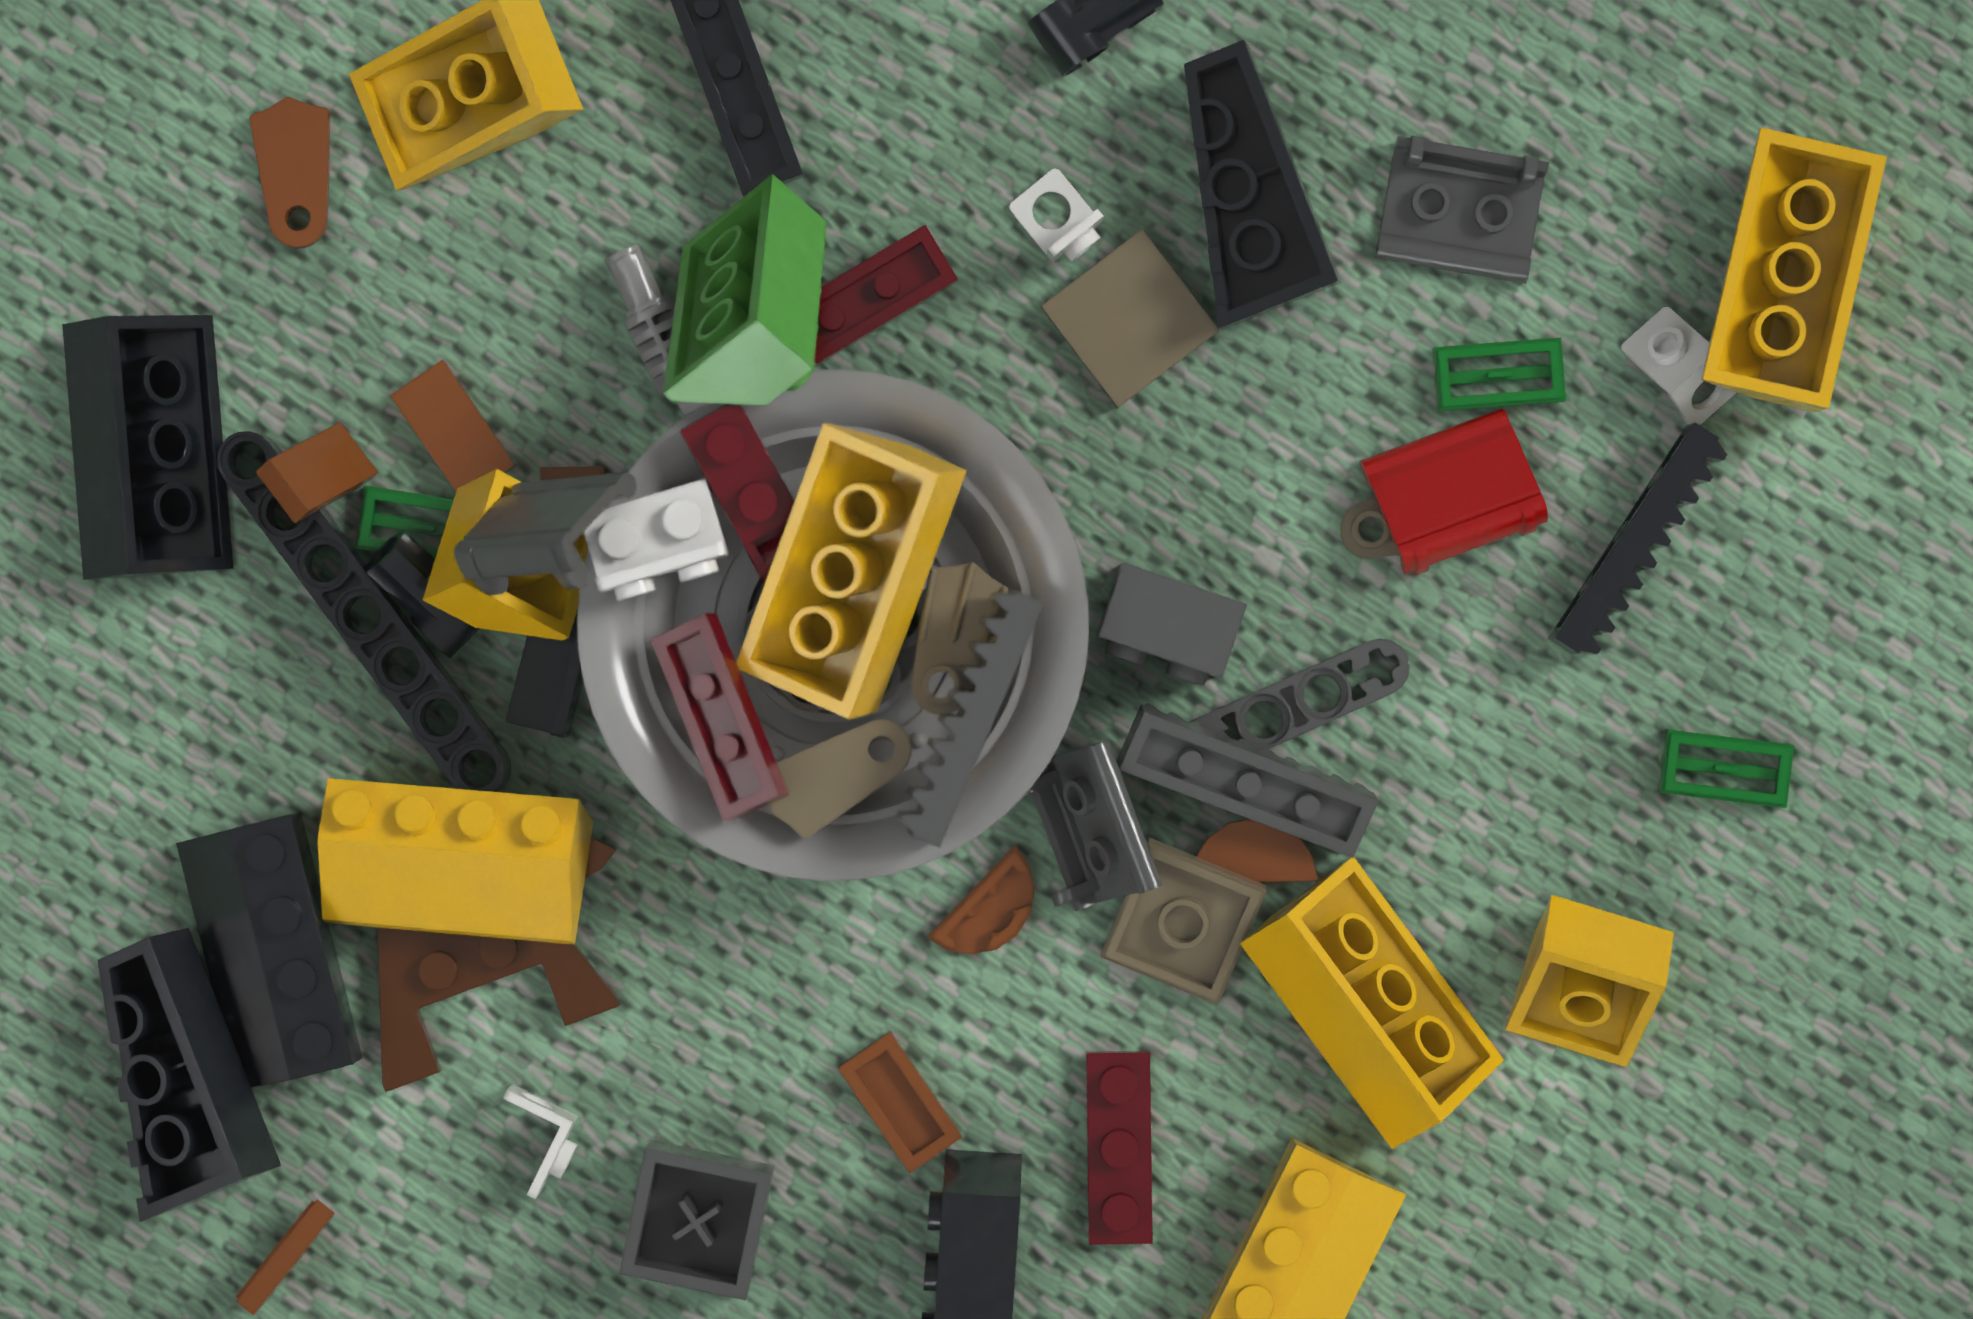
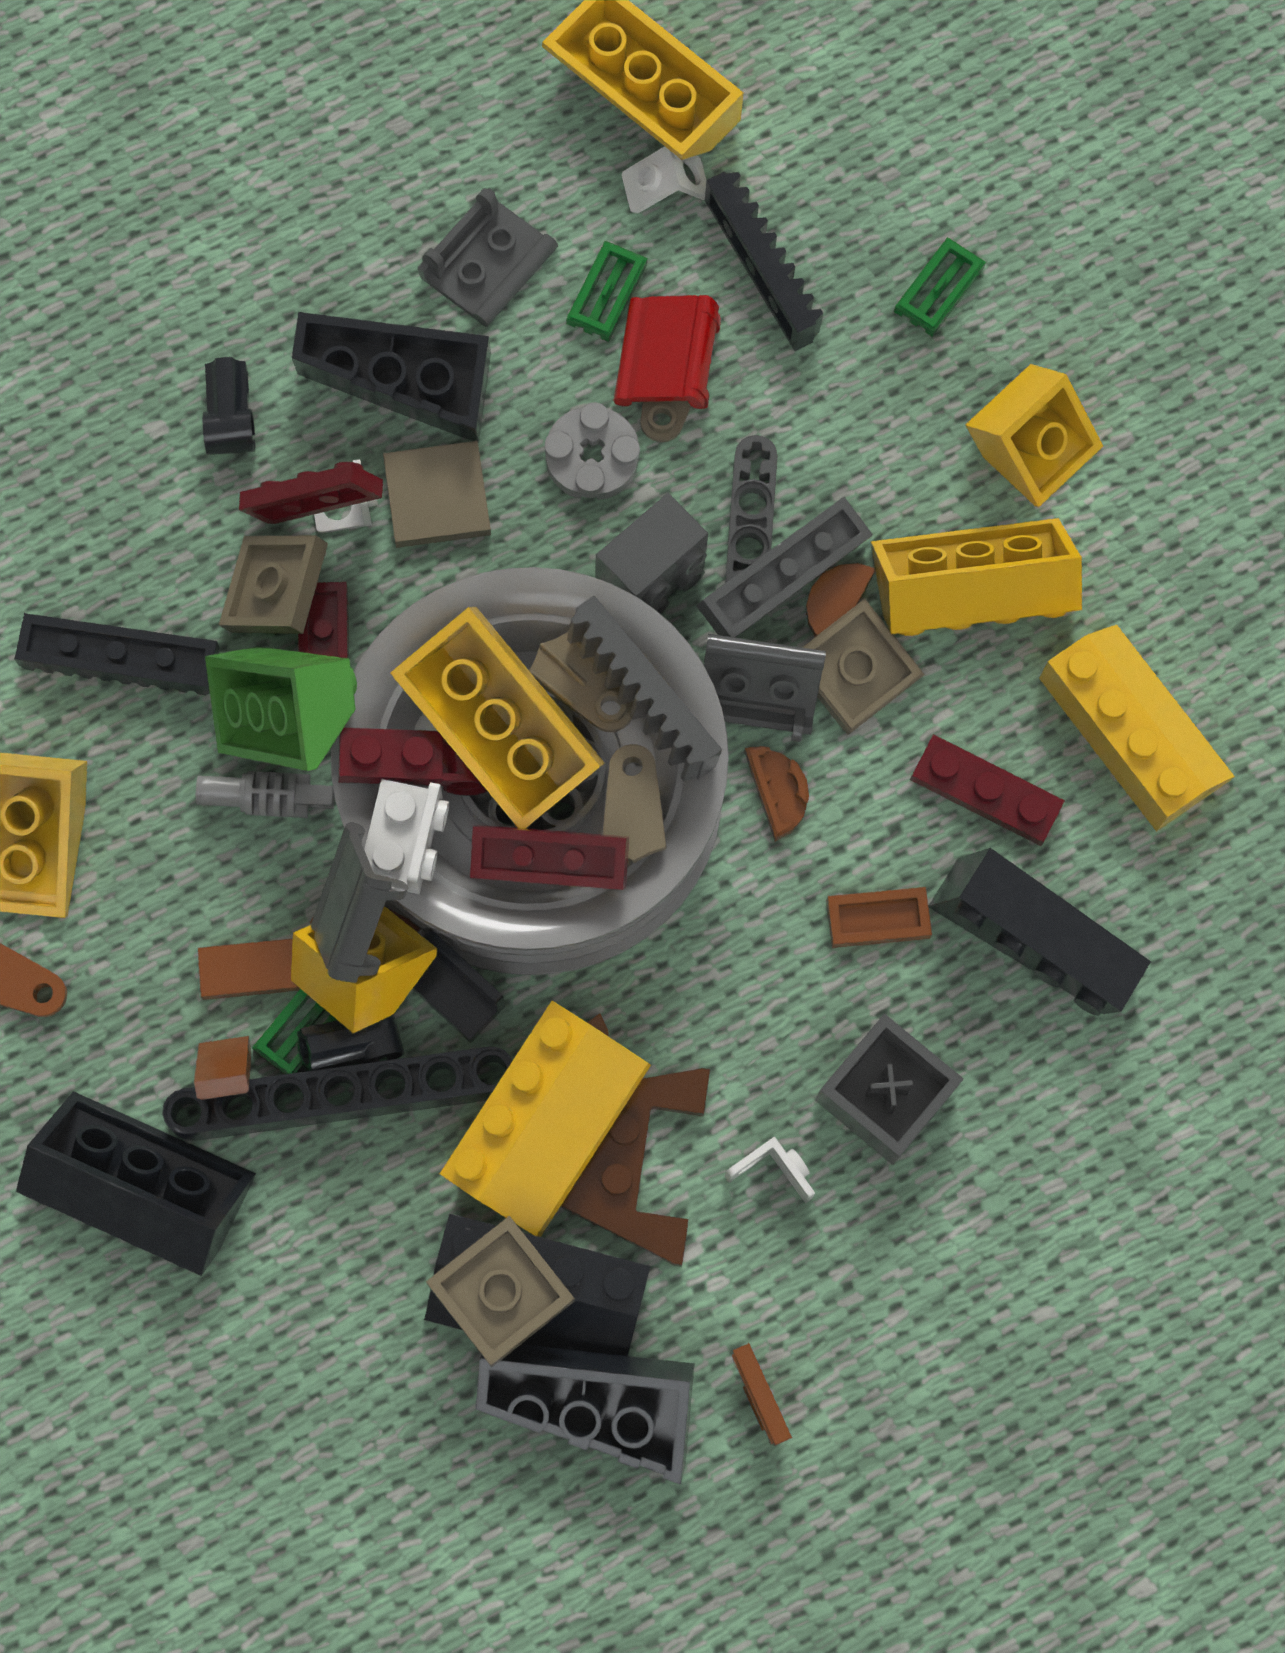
camera: 65 degrees left, 15 degrees down
none -> dark tan plate [219,535,328,634]
none -> dark red plate [239,462,383,524]
none -> dark tan plate [426,1216,575,1368]
none -> light grey plate [545,402,640,500]

